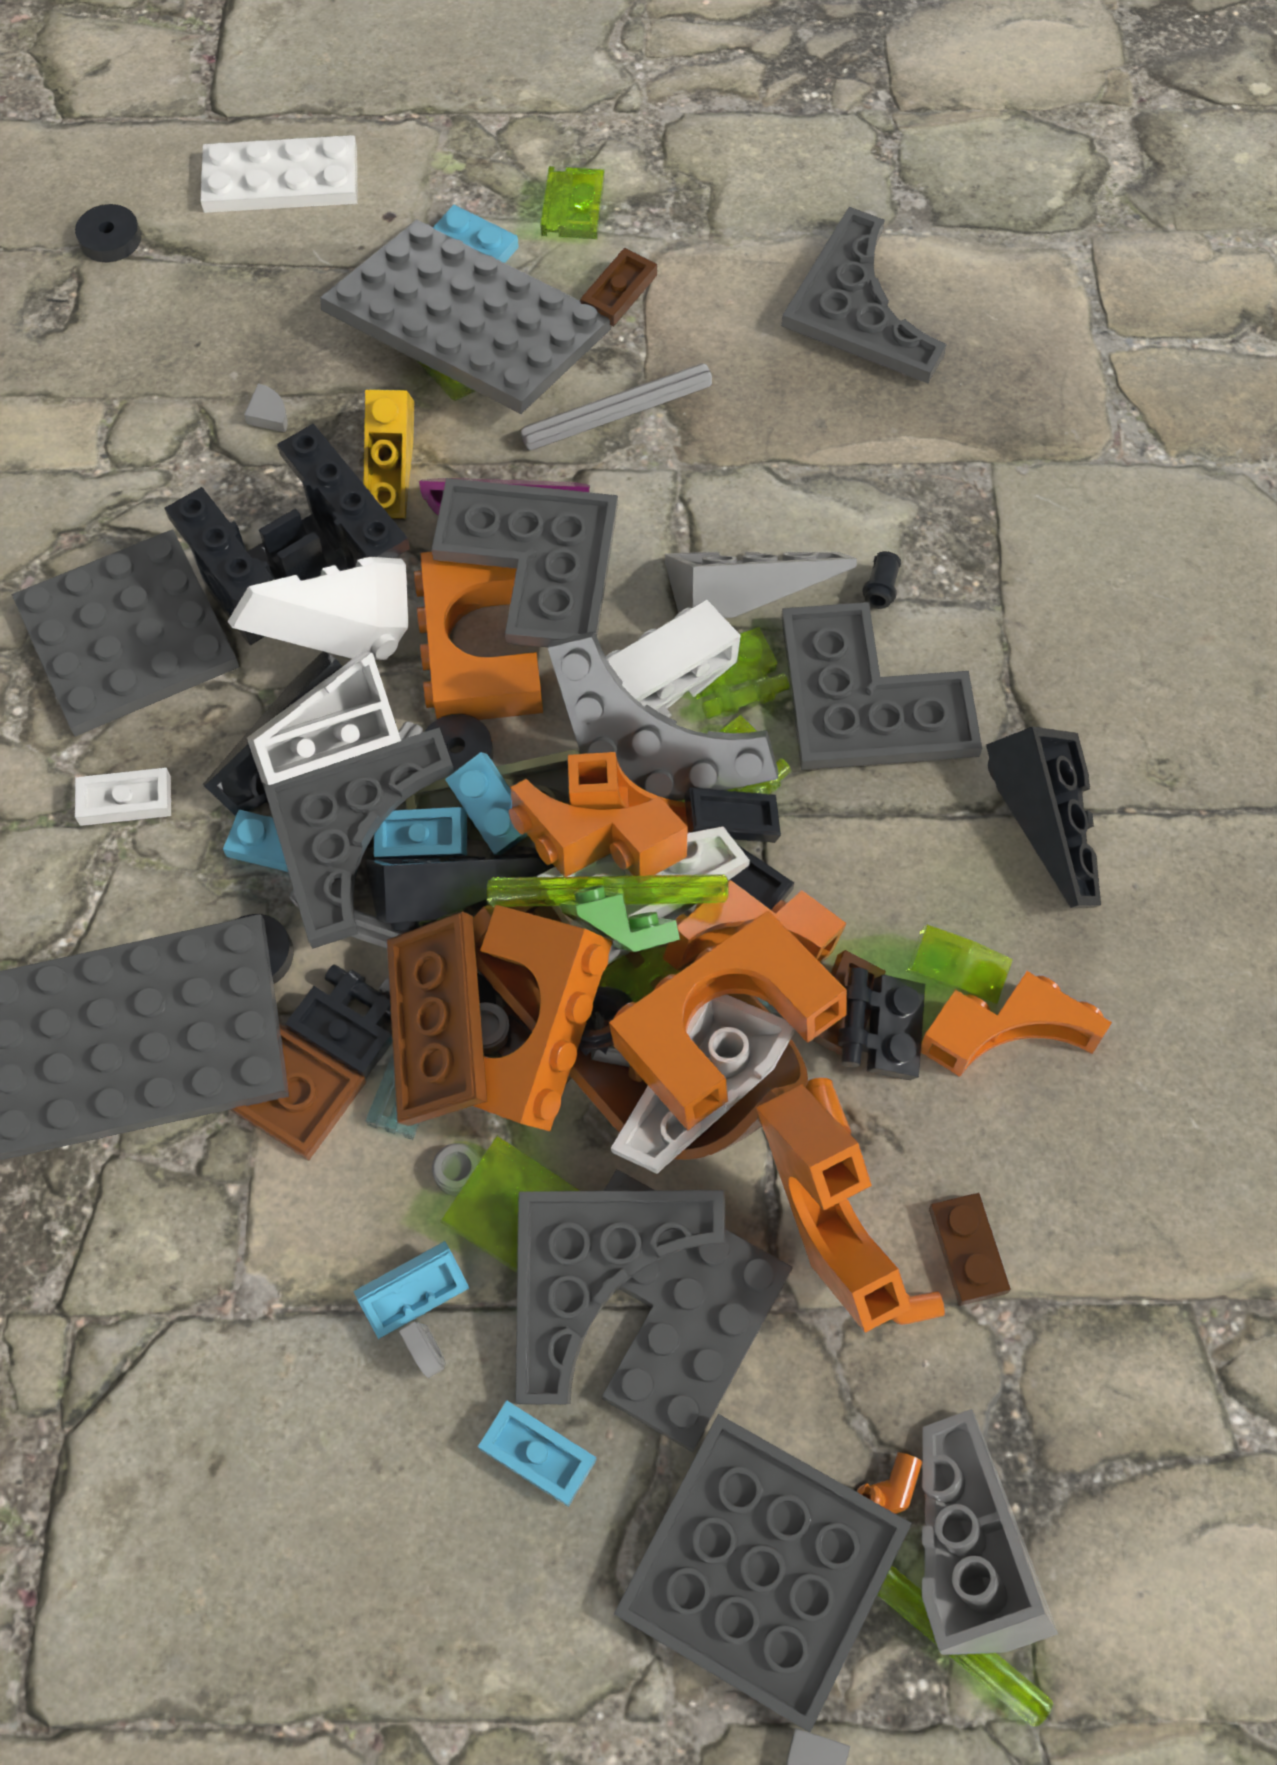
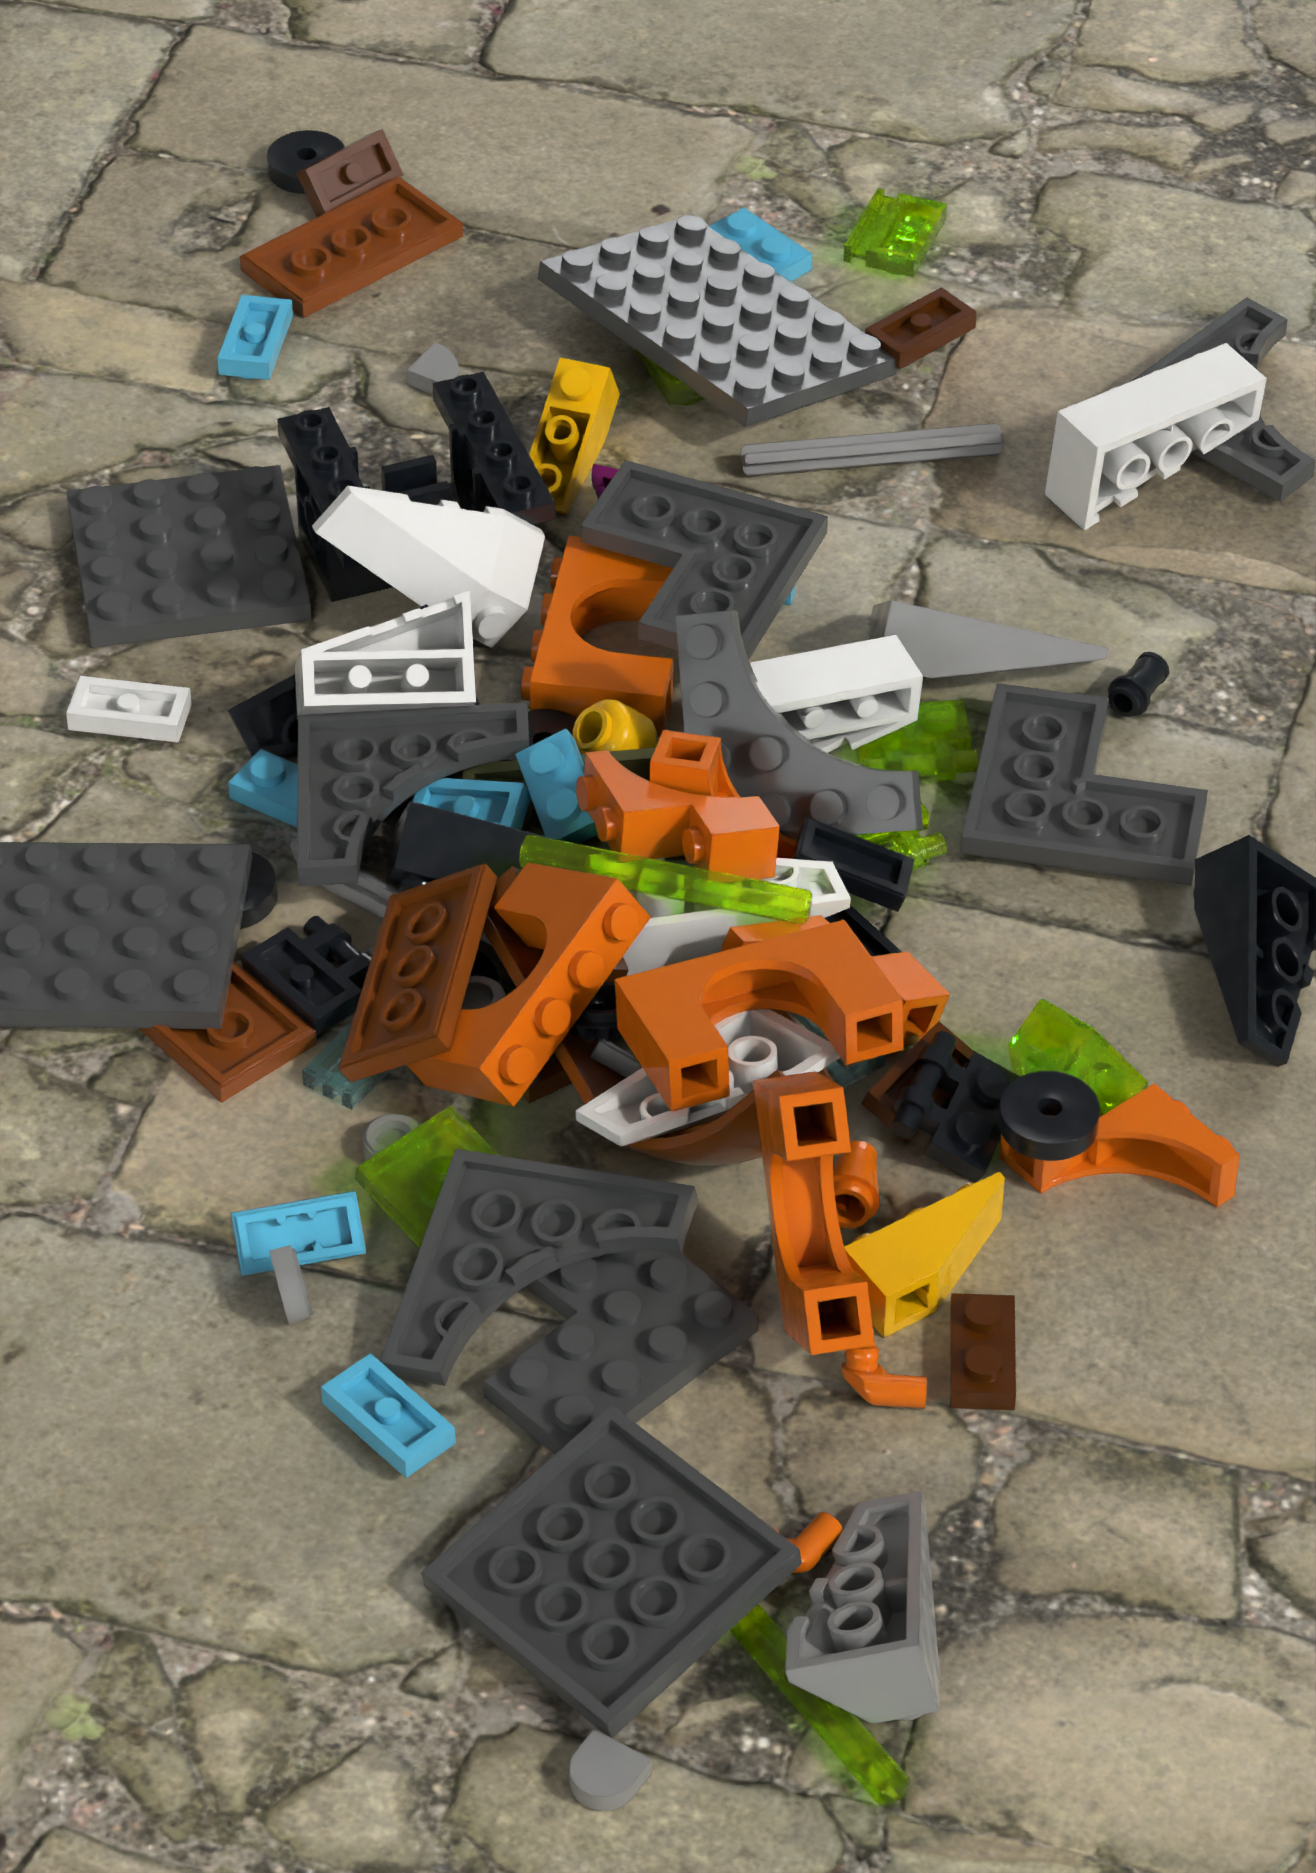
camera: 15 degrees right, 20 degrees down
white plate [201,135,357,213] -> none
bright green slope [560,885,680,952] -> none
none -> medium azure plate [217,294,293,380]
none -> dark orange tile [240,177,463,318]
none -> reddish brown plate [296,129,404,217]
none -> yellow head [573,699,657,754]
none -> yellow slope [844,1172,1005,1338]
none -> black piece [999,1071,1100,1161]
none -> white wedge [1045,343,1267,531]

